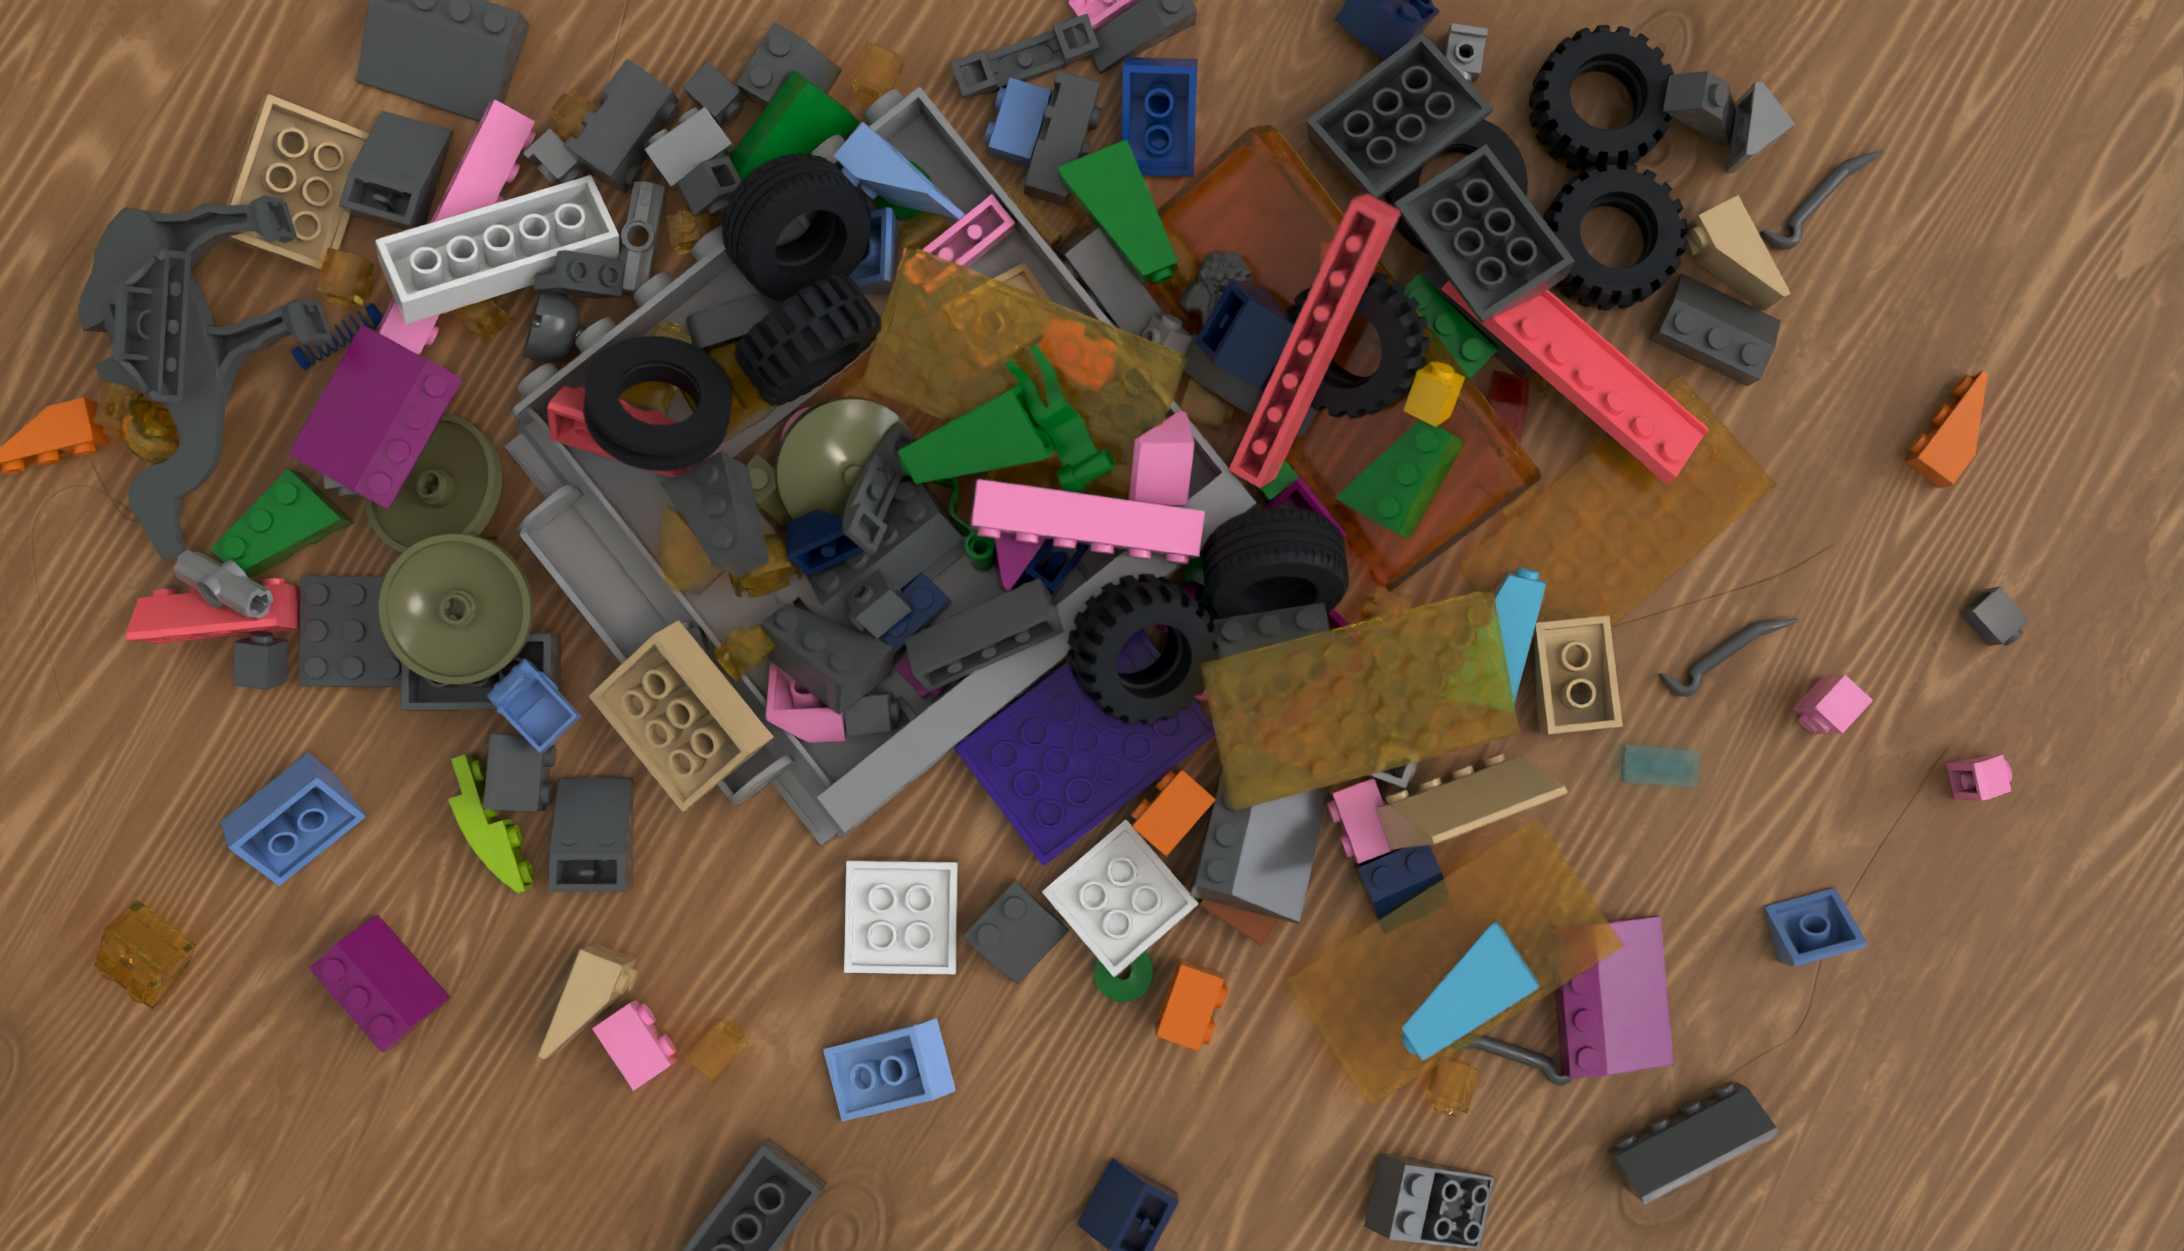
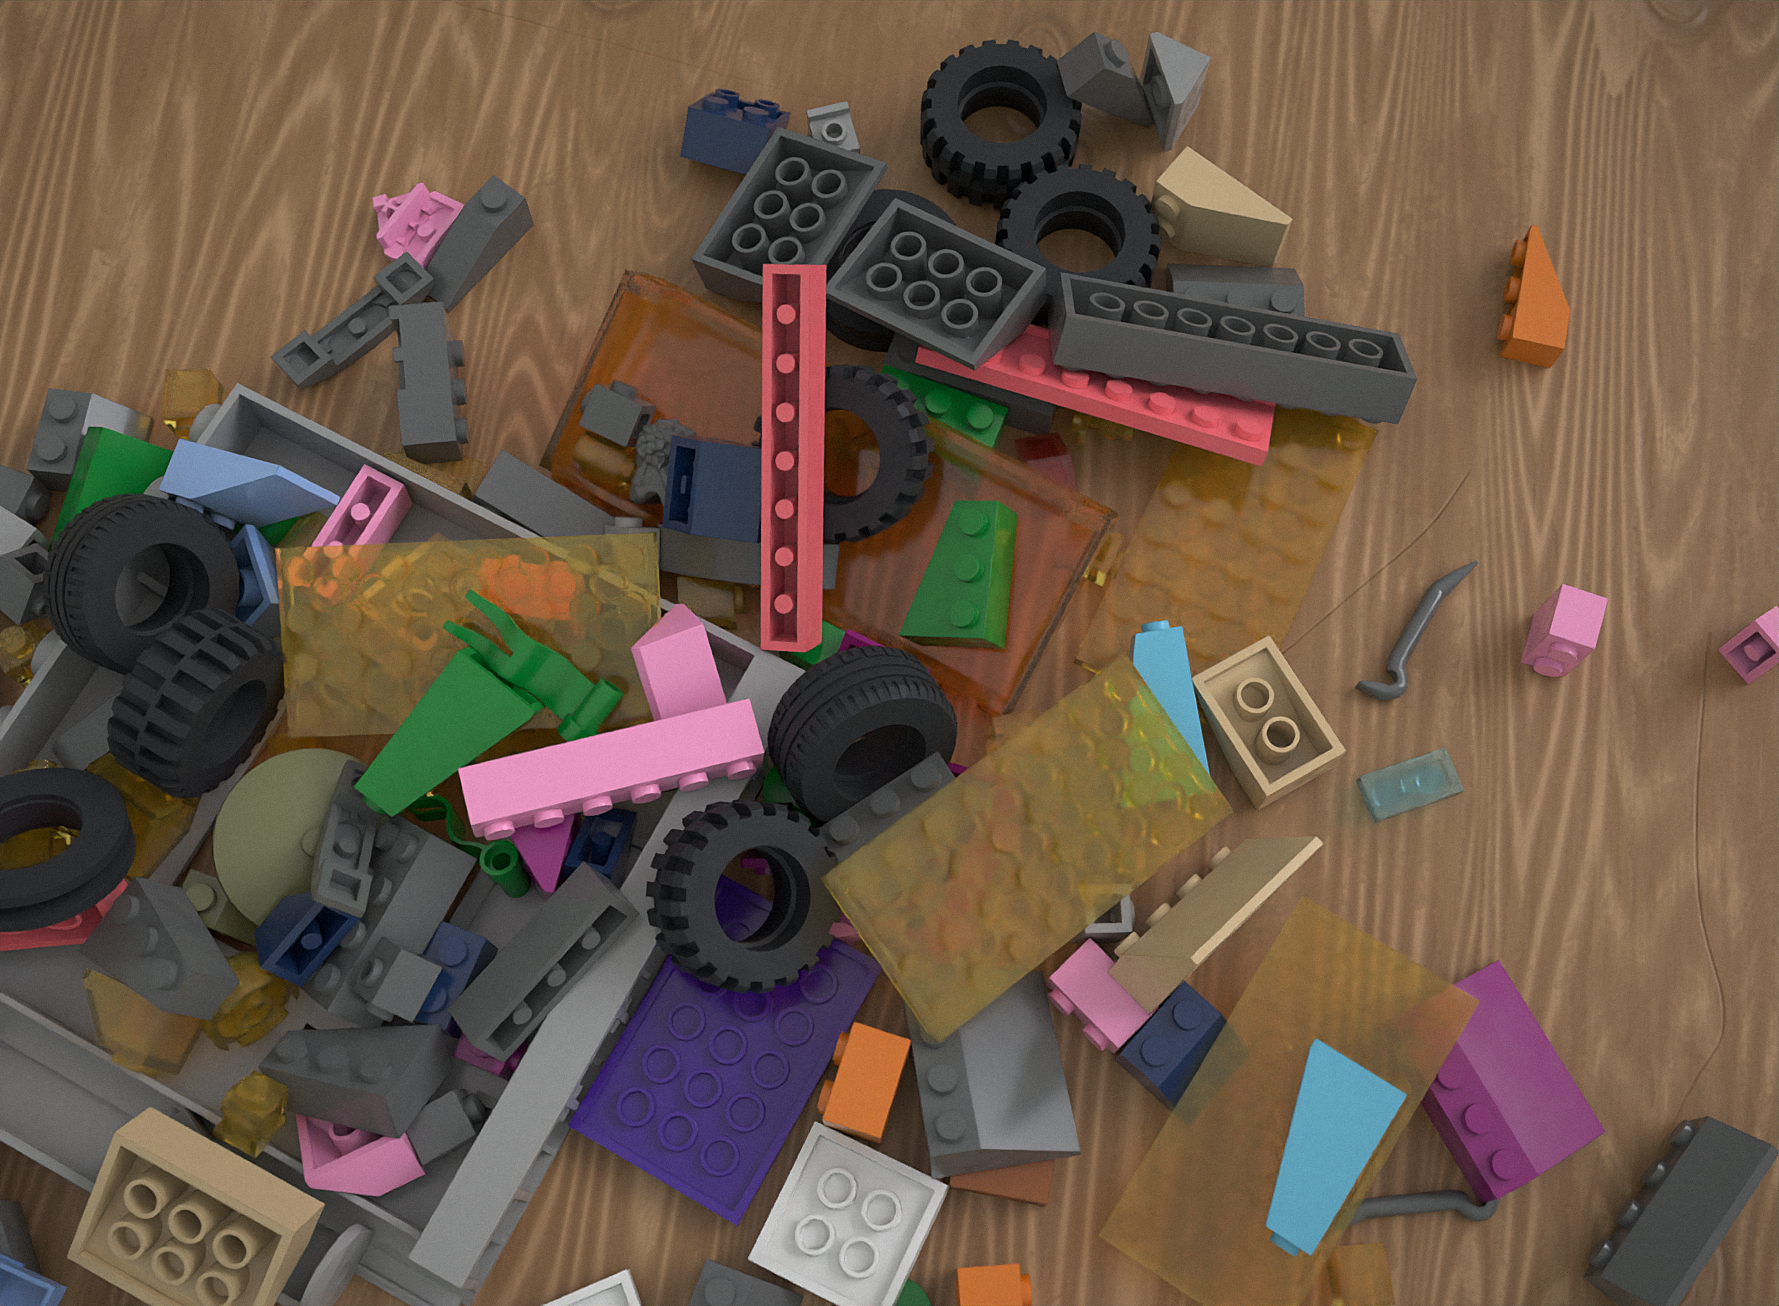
camera: 25 degrees left, 15 degrees down
medium blue brick [984,78,1052,167] -> none
green slope [1057,139,1178,285] -> none
blue slope [1122,57,1198,177] -> none
yellow brick [1403,361,1465,427] -> none
dark grey piece [1759,150,1884,250] -> none
medium blue slope [1764,888,1867,967] -> none
dark grey brick [1959,586,2030,646] -> none
none -> dark grey brick [579,379,657,447]
none -> dark grey brick [1047,272,1417,424]

